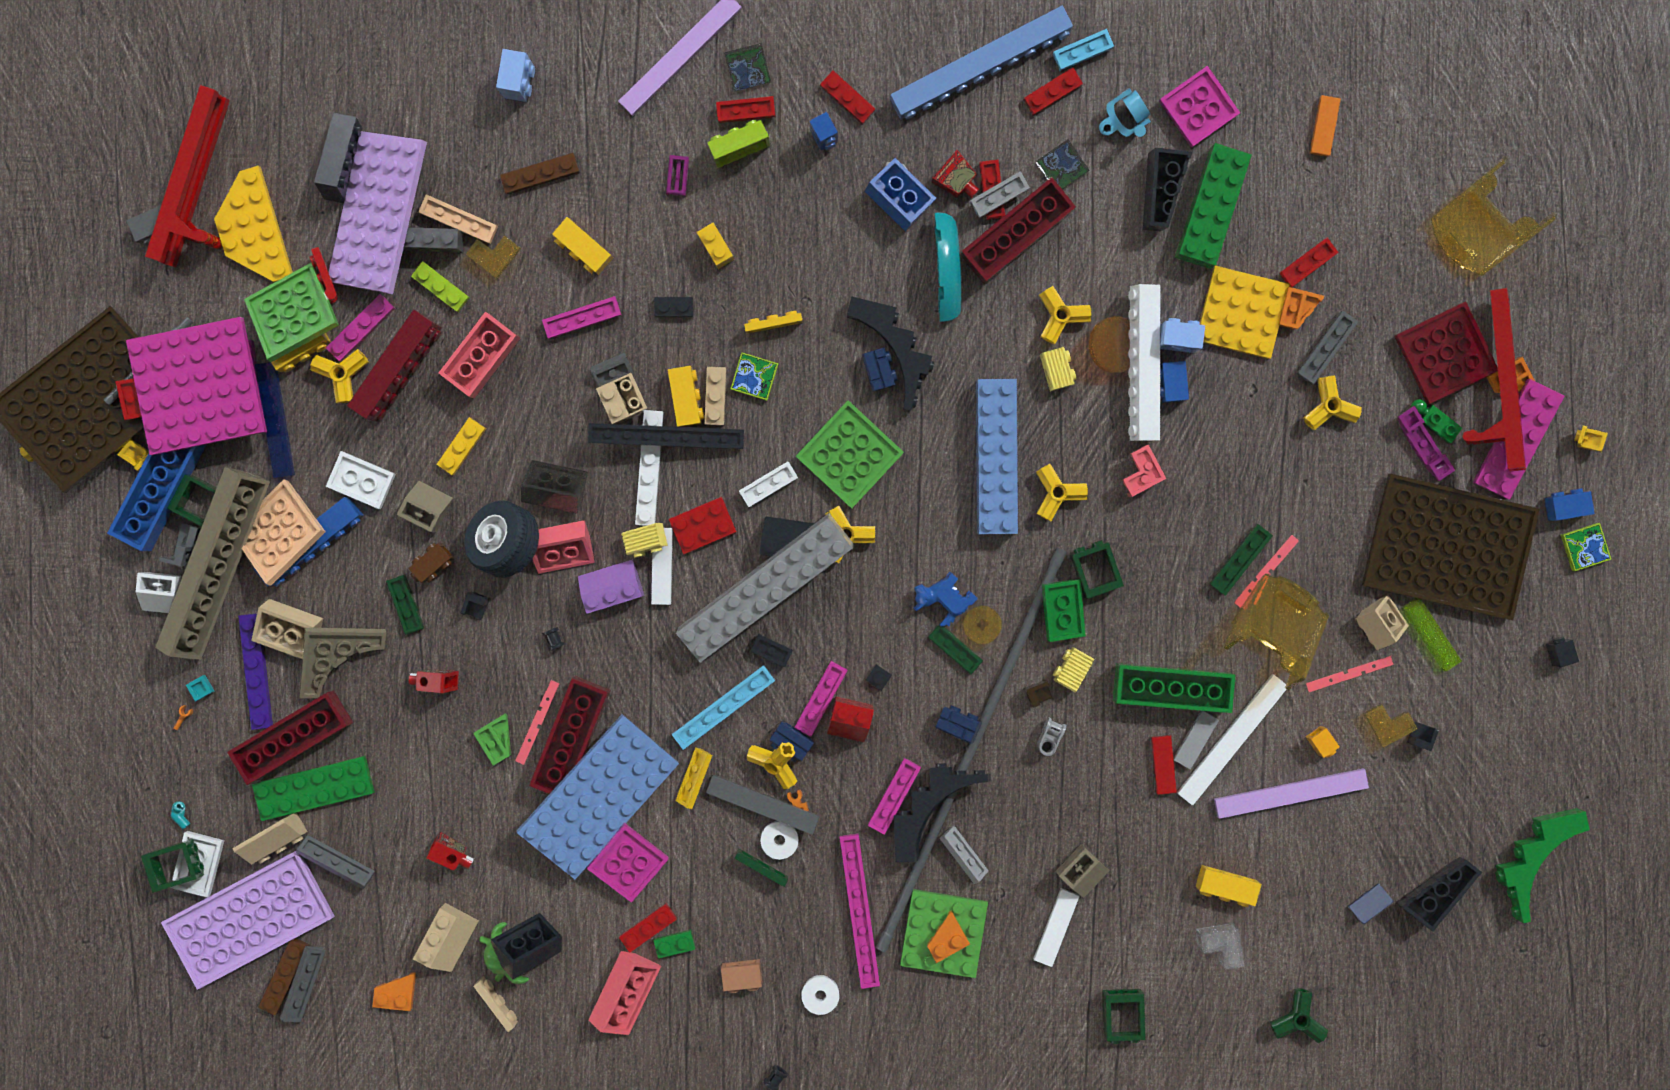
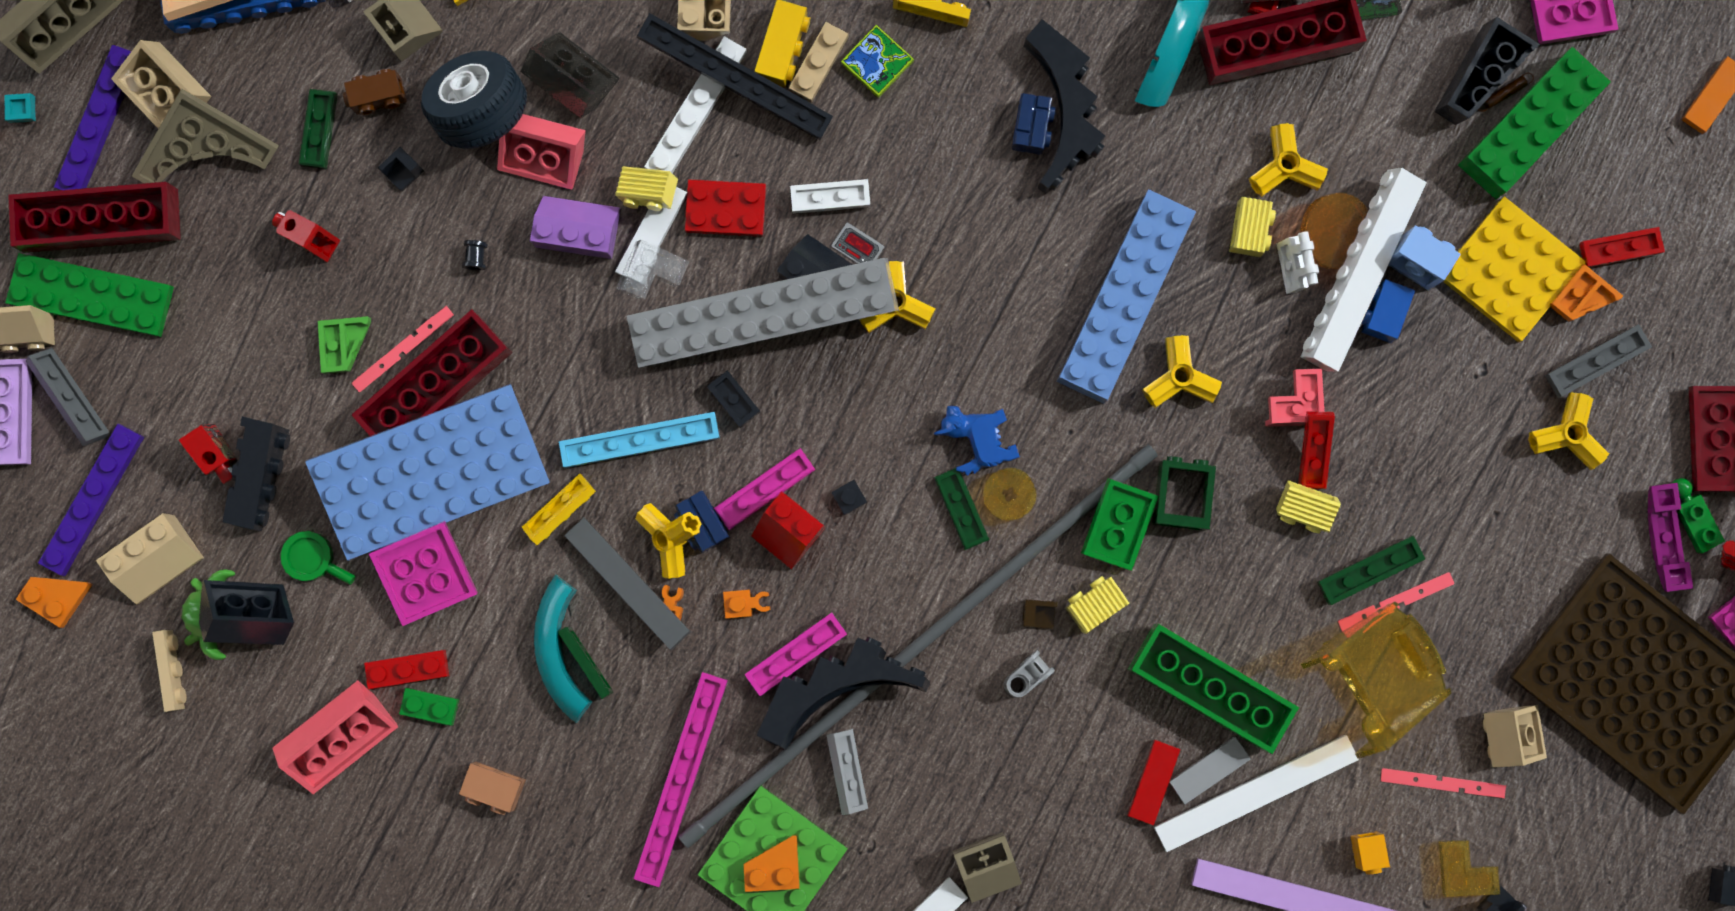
camera: 25 degrees right, 5 degrees down
white tile [760,821,799,860] -> none
bright green plate [796,400,904,509] -> none
white tile [802,975,839,1015] -> none
dark blue brick [936,705,982,744] -> none
clear neon green plate [1402,598,1462,672] -> none
none -> dark purple plate [38,424,144,576]
none -> black wedge [222,416,290,531]
none -> green piece [281,531,356,585]
none -> teal brick [534,574,593,723]
none -> clear brick [616,240,689,300]
none -> orange plate [723,590,771,619]
none -> sticker [832,223,884,263]
none -> light yellow brick [1276,481,1341,534]
none -> white plate [1277,232,1319,294]
none -> red tile [1298,411,1335,489]
none -> reddish brown piece [1478,72,1534,112]

